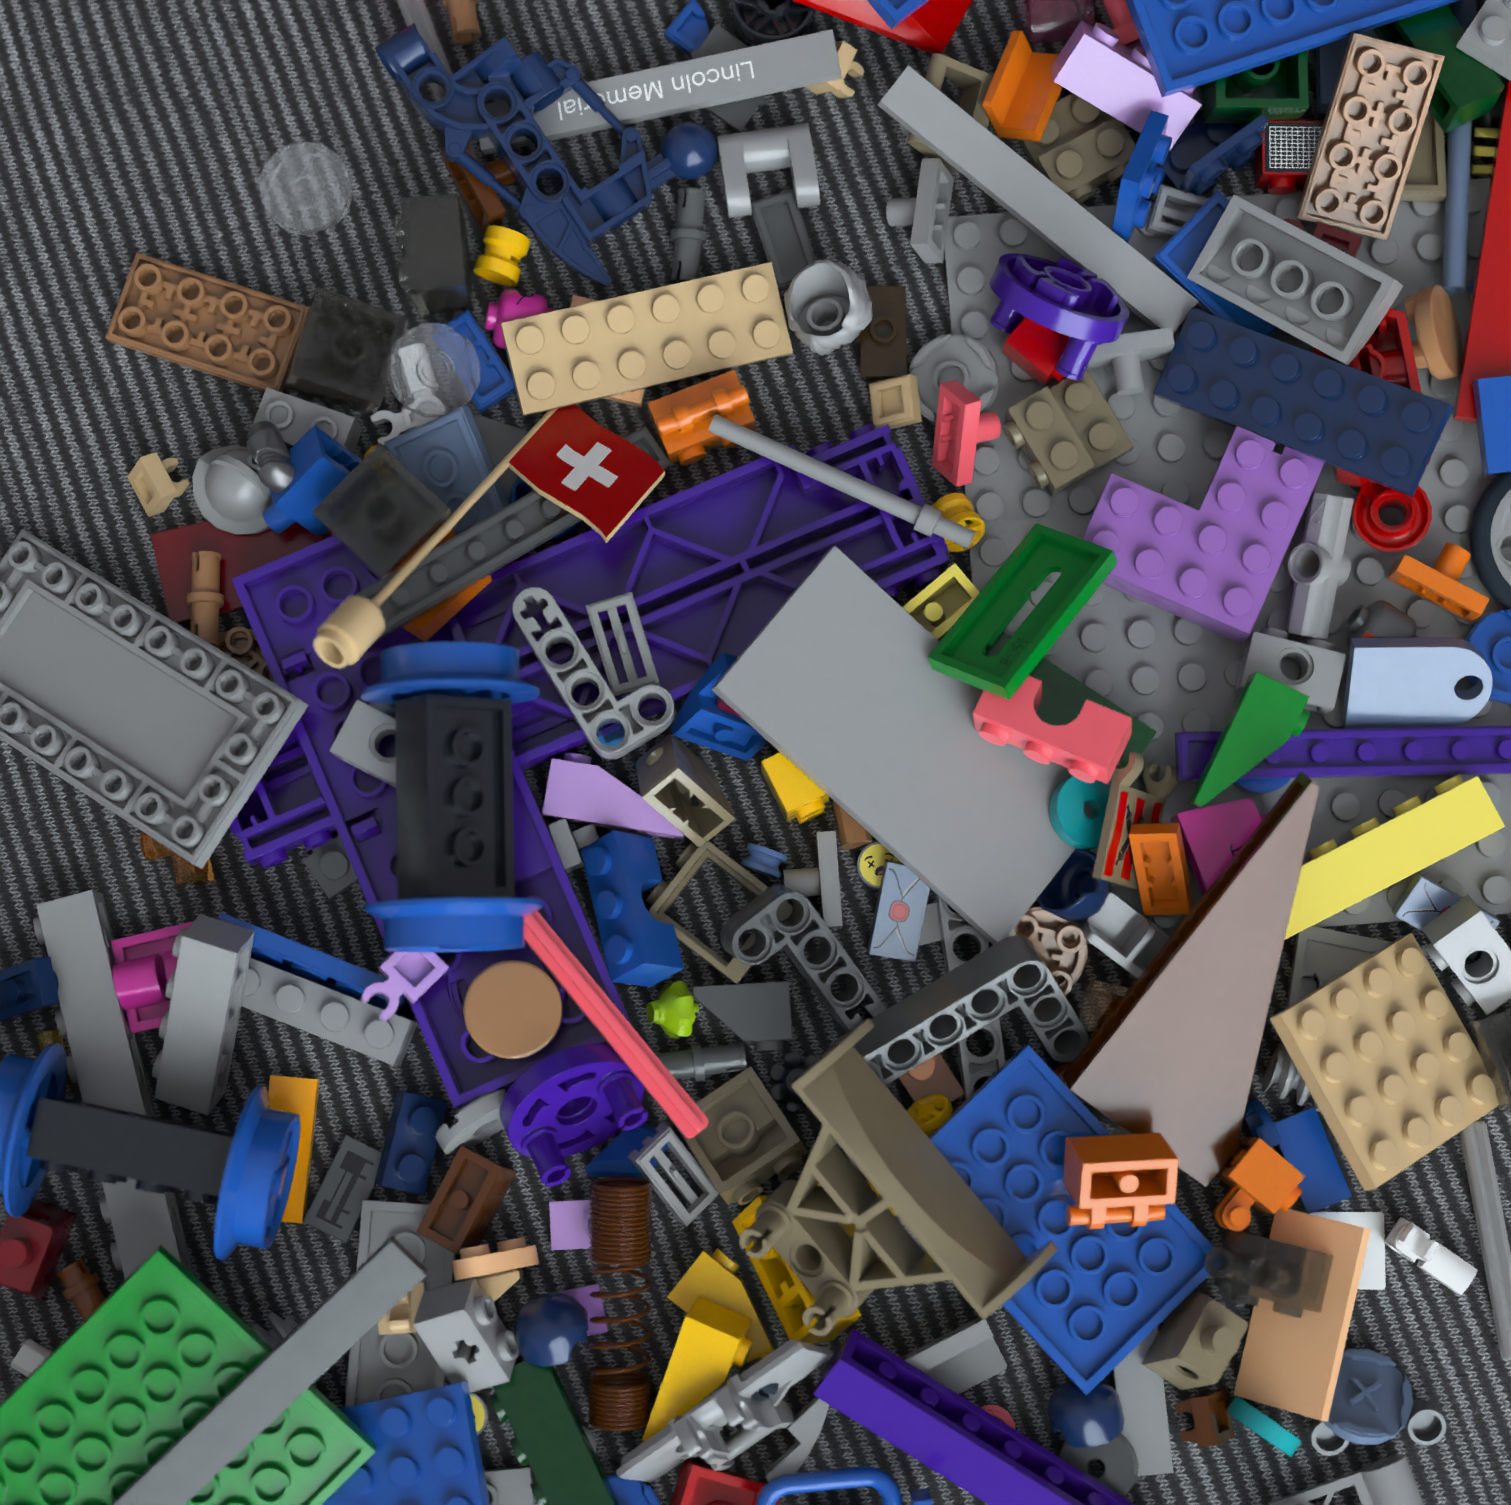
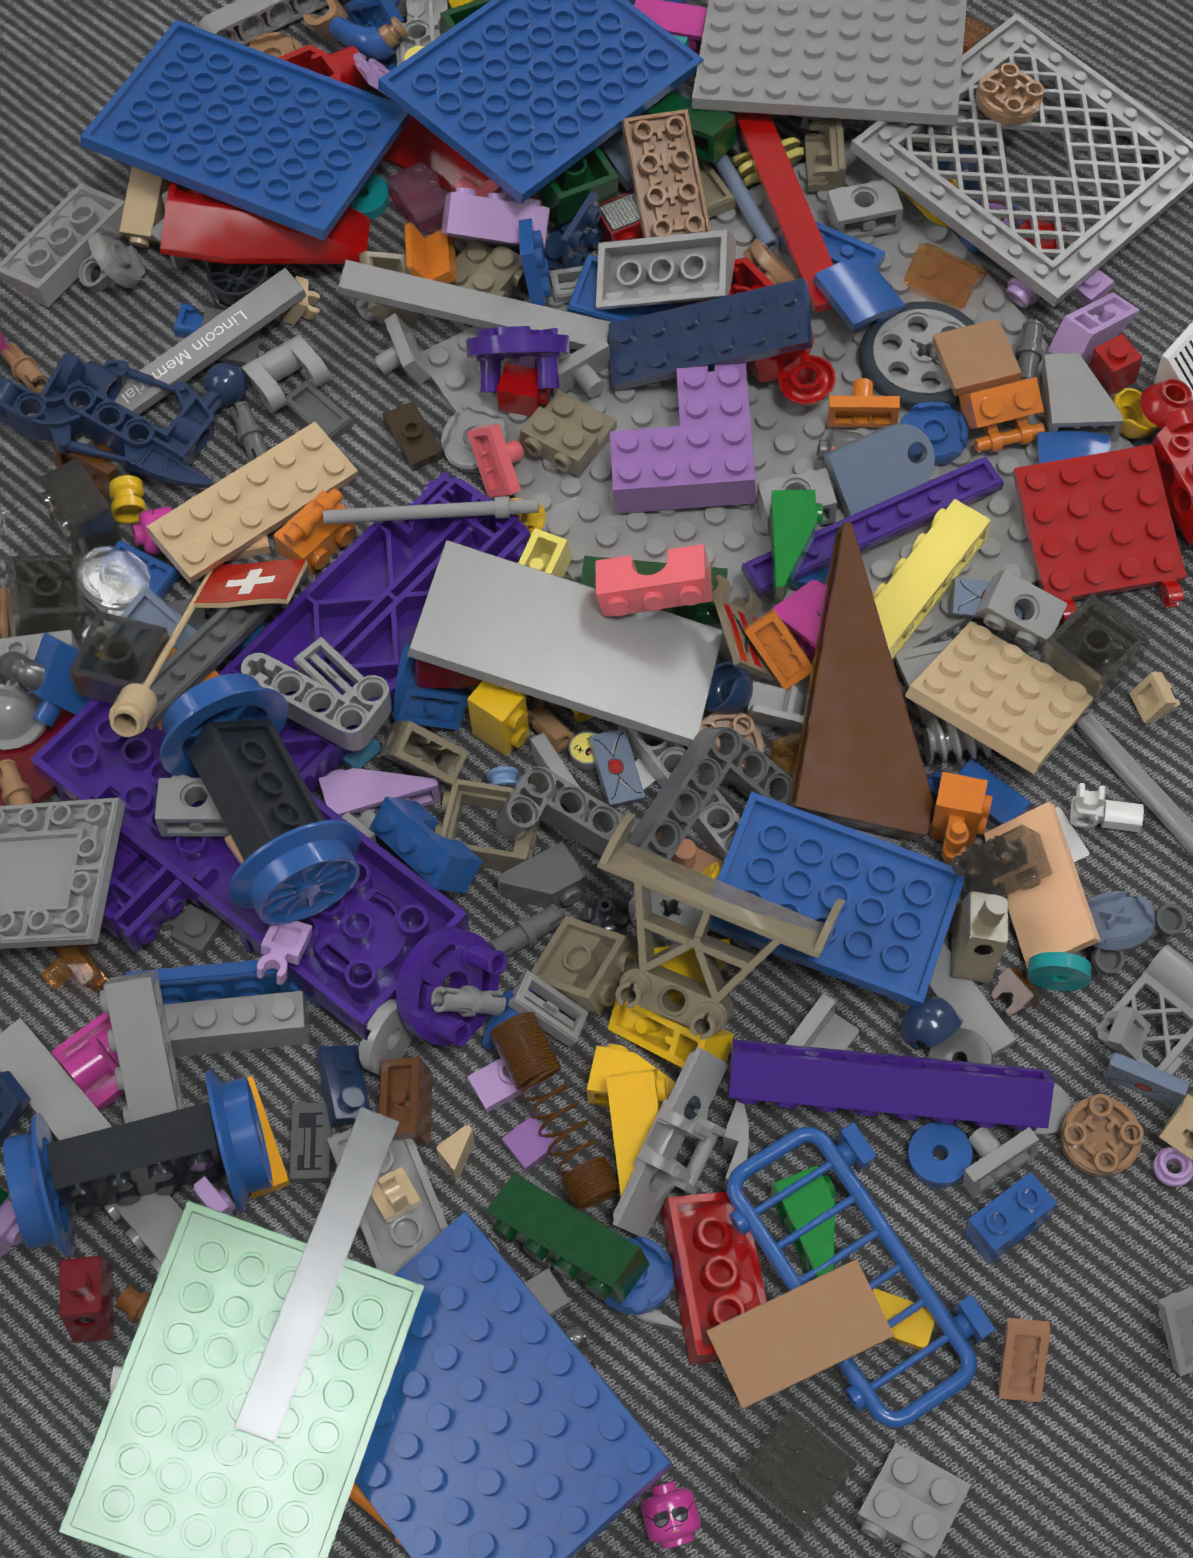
camera: 25 degrees left, 20 degrees down
light grey brick [413,1277,519,1393] -> none
light nougat plate [452,1237,539,1280] -> none
medium nougat tile [464,960,562,1059] -> none
dark blue hair [515,1292,588,1367] -> none
coral axle [524,911,709,1139] -> none
lime piece [646,981,699,1039] -> none
light grey hair [784,259,873,356] -> none
tan tile [869,374,922,429] -> none
green piece [927,523,1117,700] -> none
teal piece [1049,776,1112,850] -> none
orange brick [1063,1133,1179,1229] -> none
light grey piece [1285,492,1354,639] -> none
none -> lavender plate [193,1176,237,1217]
none -> light grey pin [431,985,506,1017]

